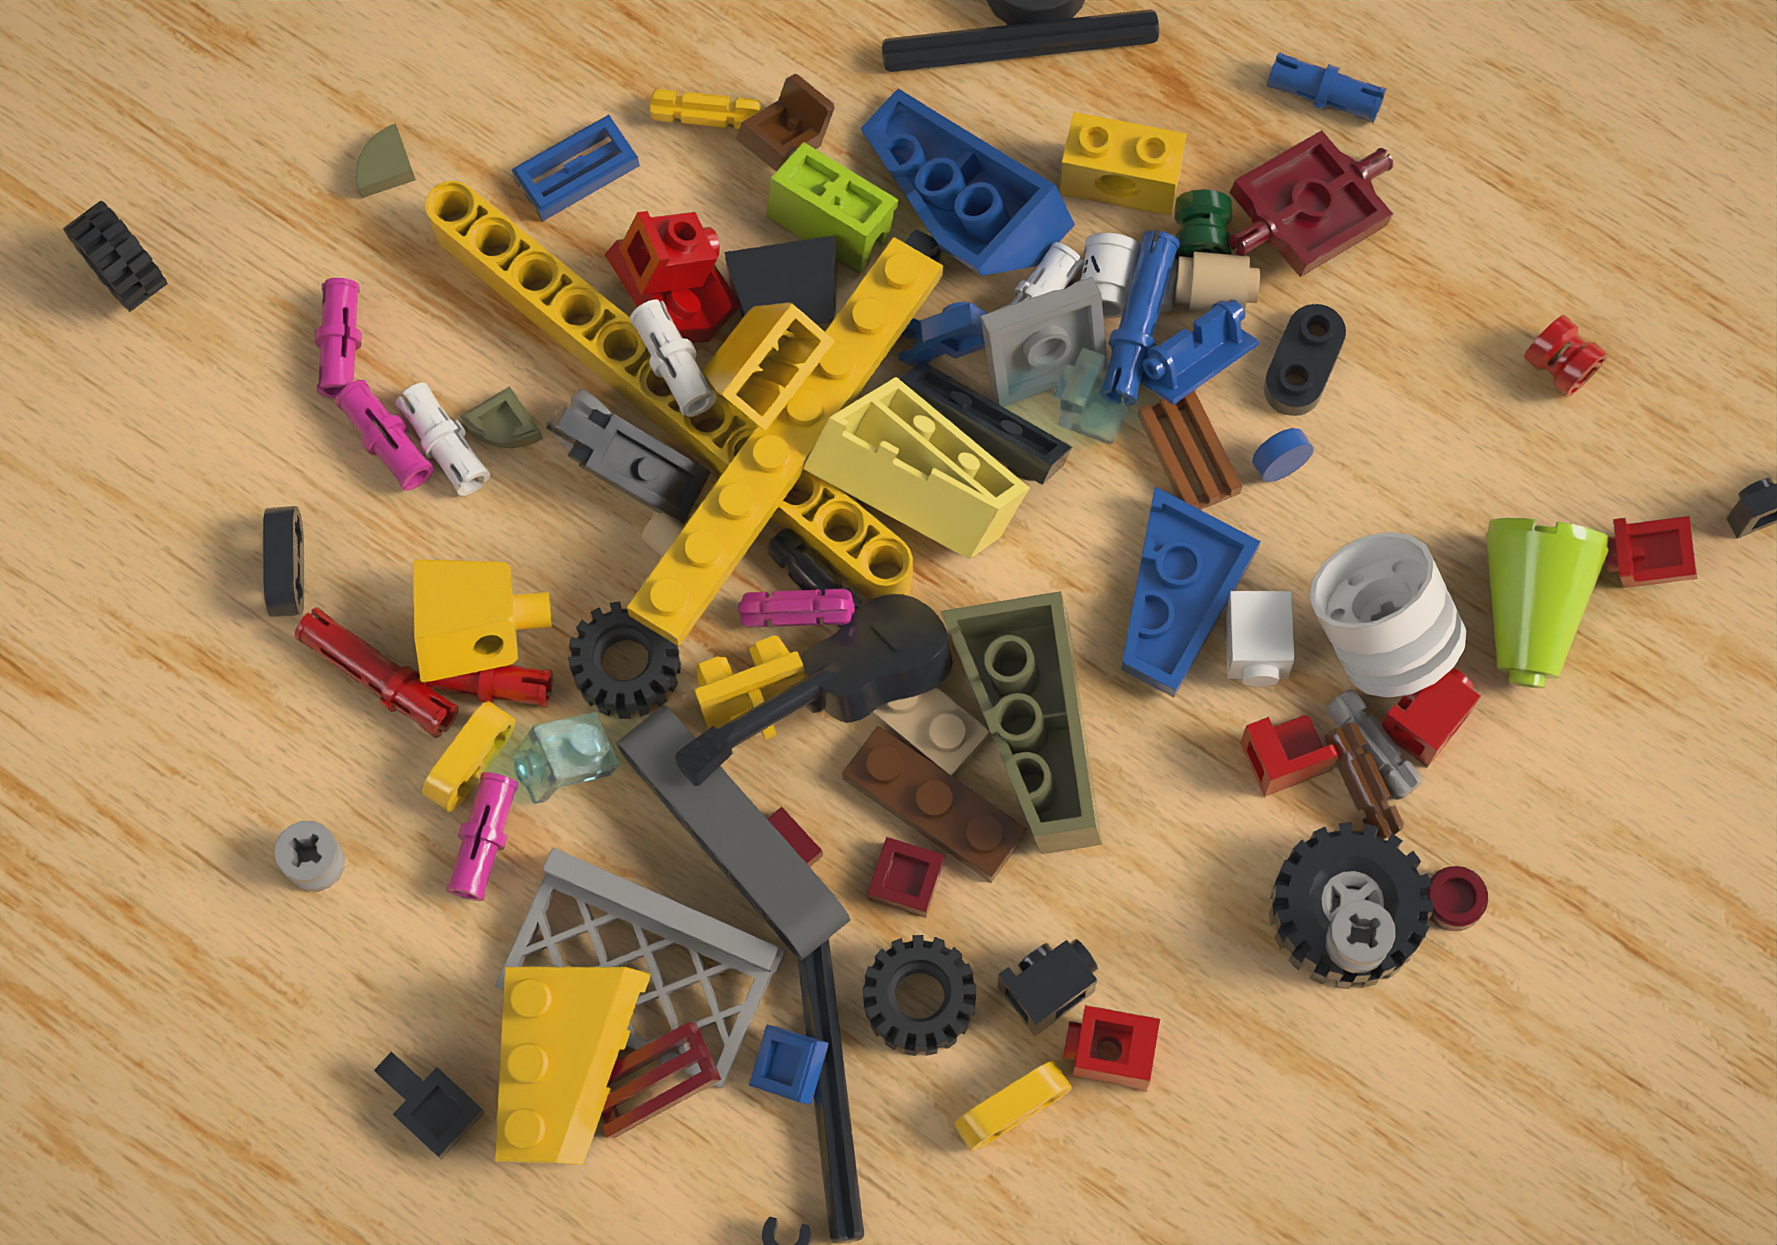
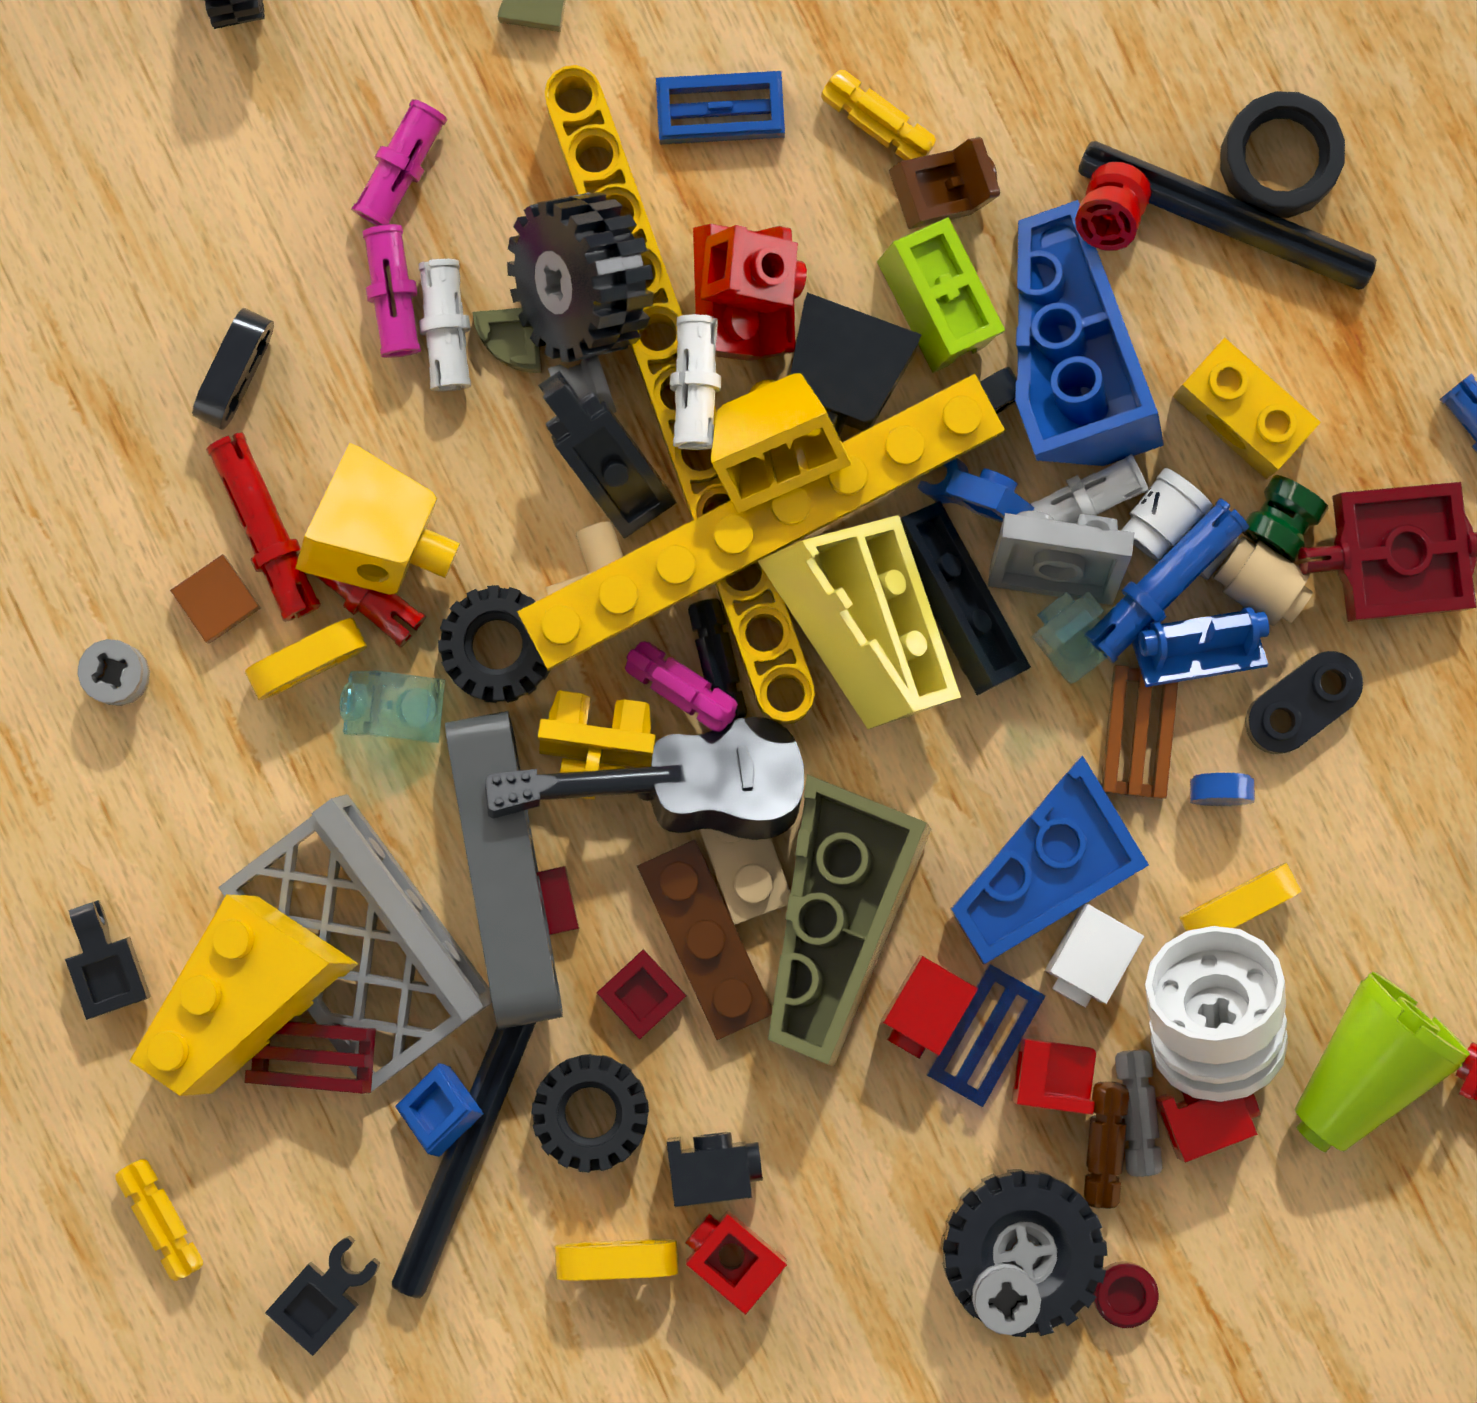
camera: 25 degrees right, 15 degrees up
dark pink pin [446,772,519,901] -> none
none -> dark orange tile [170,554,261,644]
none -> black wheel [507,192,654,362]
none -> red brick [881,955,978,1059]
none -> clear blue tile [926,964,1046,1107]
none -> red wheel [1075,162,1151,251]
none -> yellow beam [1179,862,1302,931]

